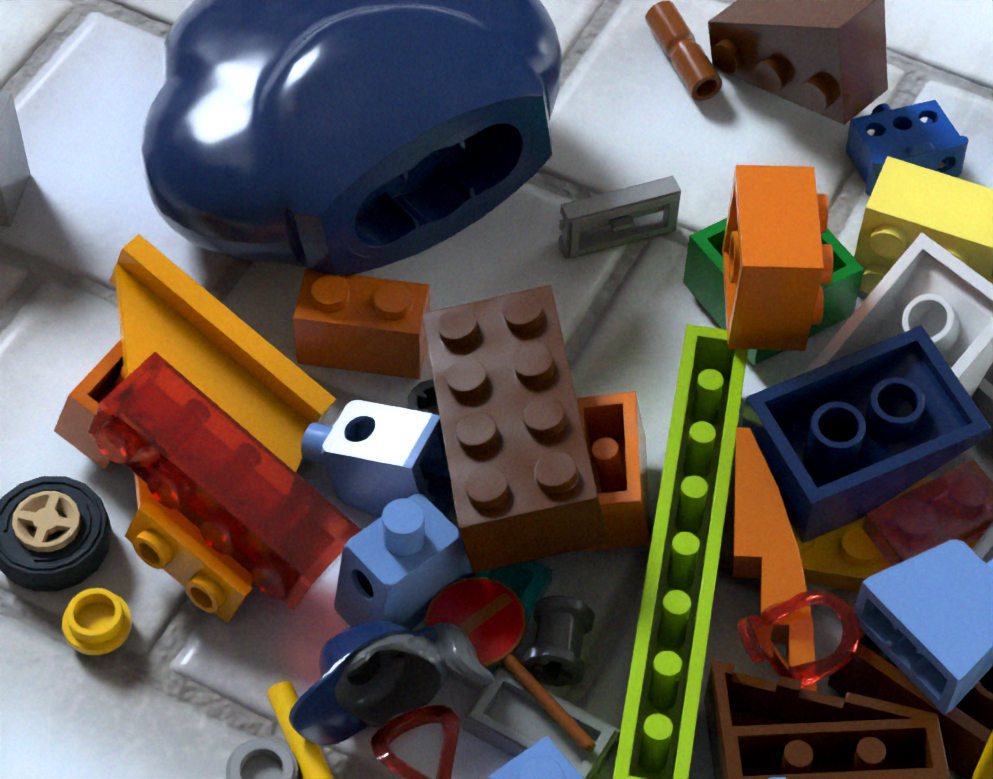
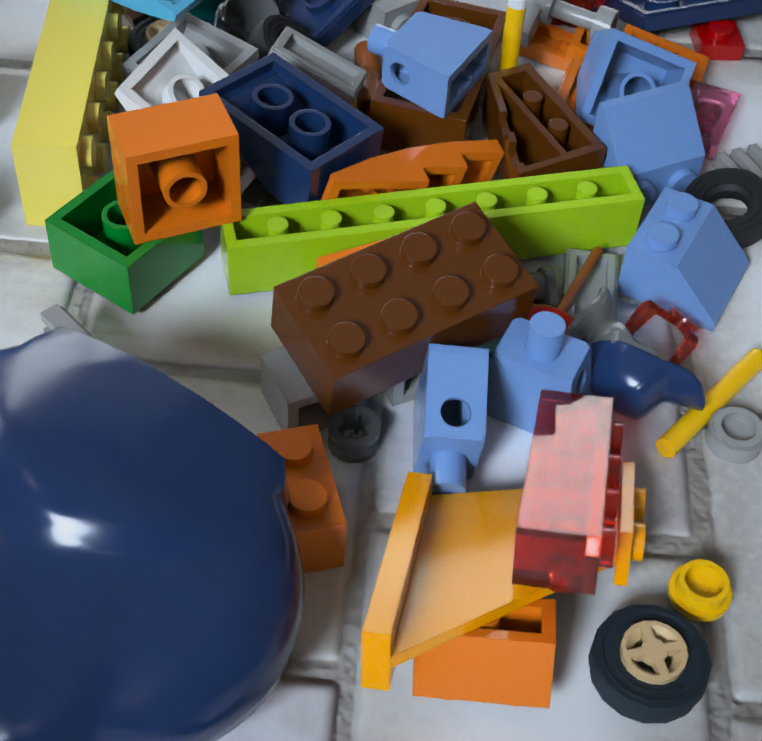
camera: 115 degrees left, 5 degrees down
clear red piece [737,590,860,688] -> none

